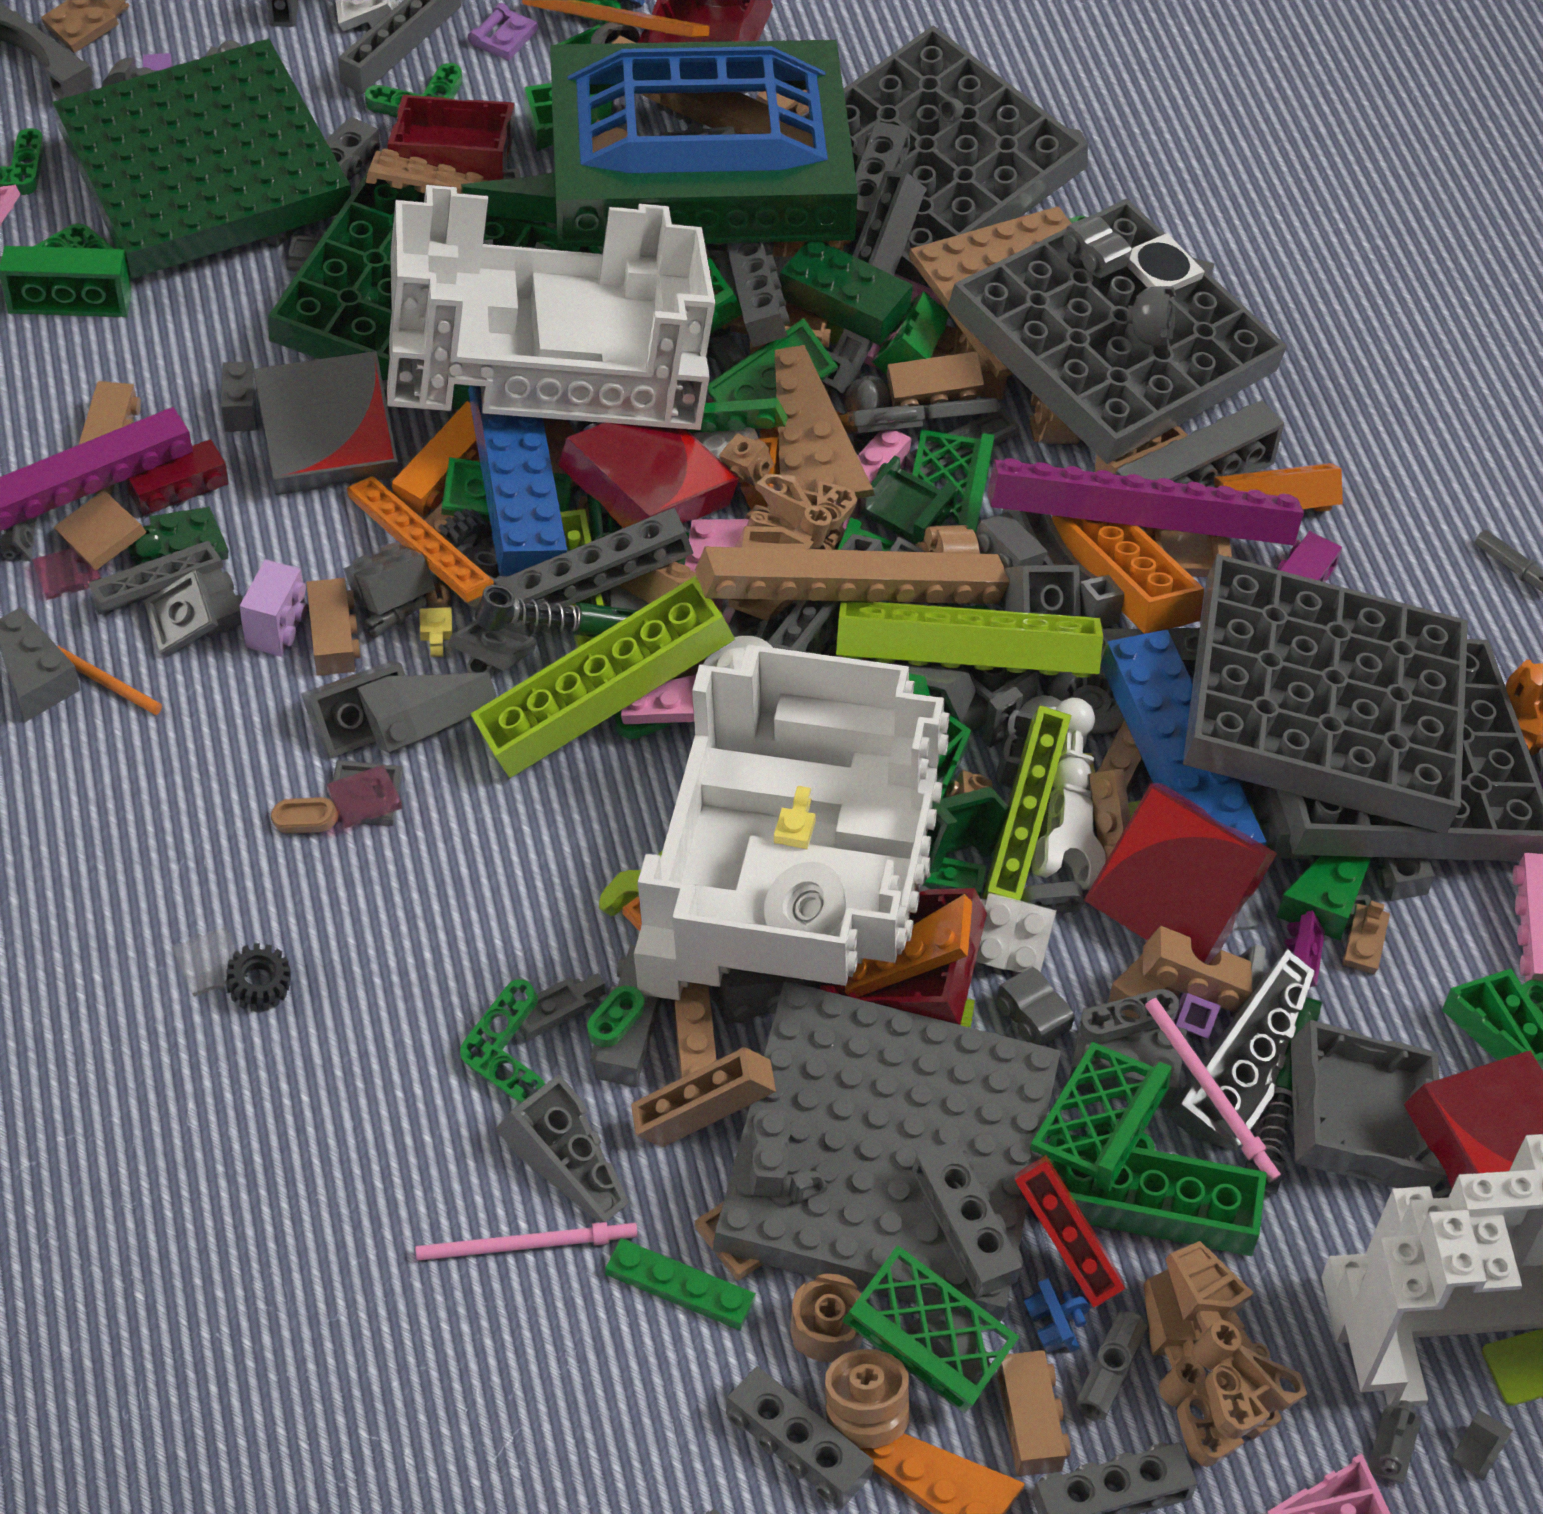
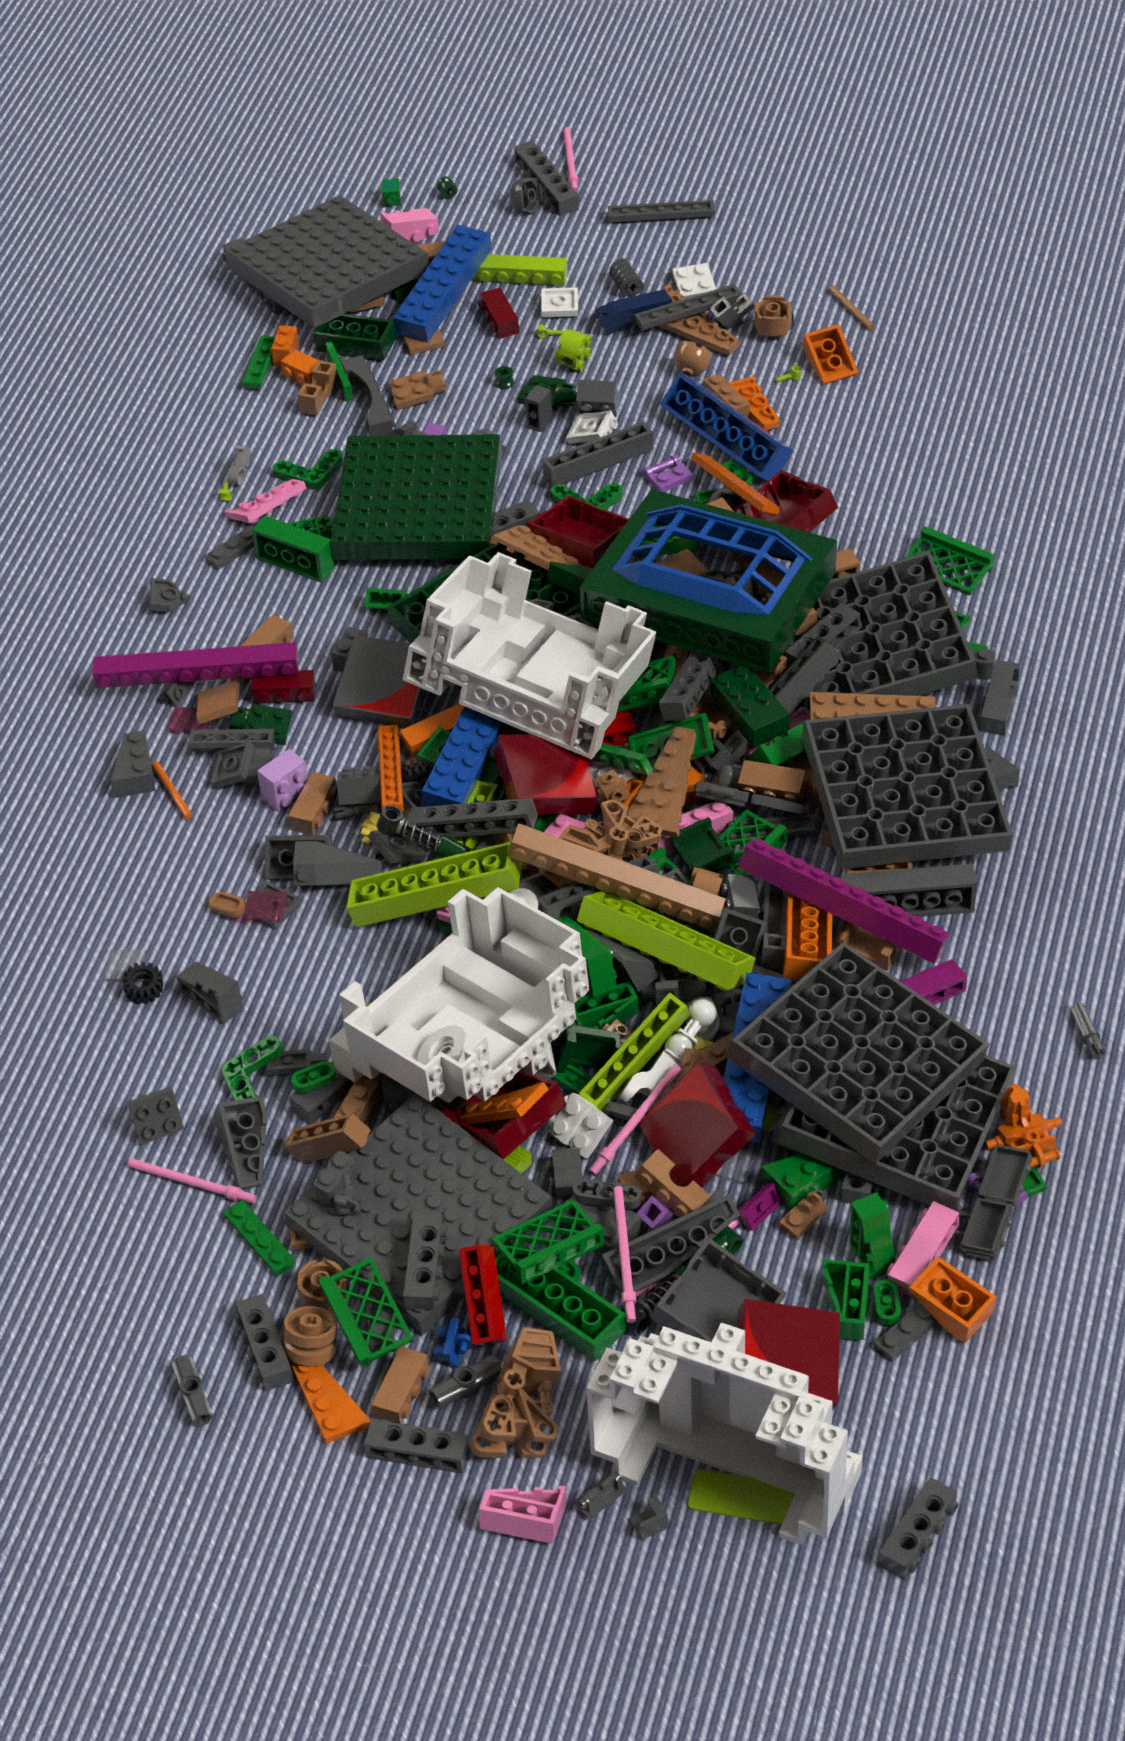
camera: 35 degrees right, 5 degrees down
light yellow plate [773,786,816,849] -> none
dark grey hinge [939,98,964,122] -> none
dark grey brick [1062,214,1132,278] -> none
tile [1127,233,1205,290] -> none
dark grey cylinder [1127,286,1175,347] -> none
orange brick [1214,463,1343,511] -> none
none -> dark grey plate [127,1086,184,1145]
none -> dark grey wedge [177,961,243,1025]
none -> green brick [364,588,408,610]
none -> bright pink bar [589,1064,682,1175]
none -> green wedge [849,1192,896,1280]
none -> green fence [904,526,994,596]
none -> dark grey wedge [977,660,1020,736]

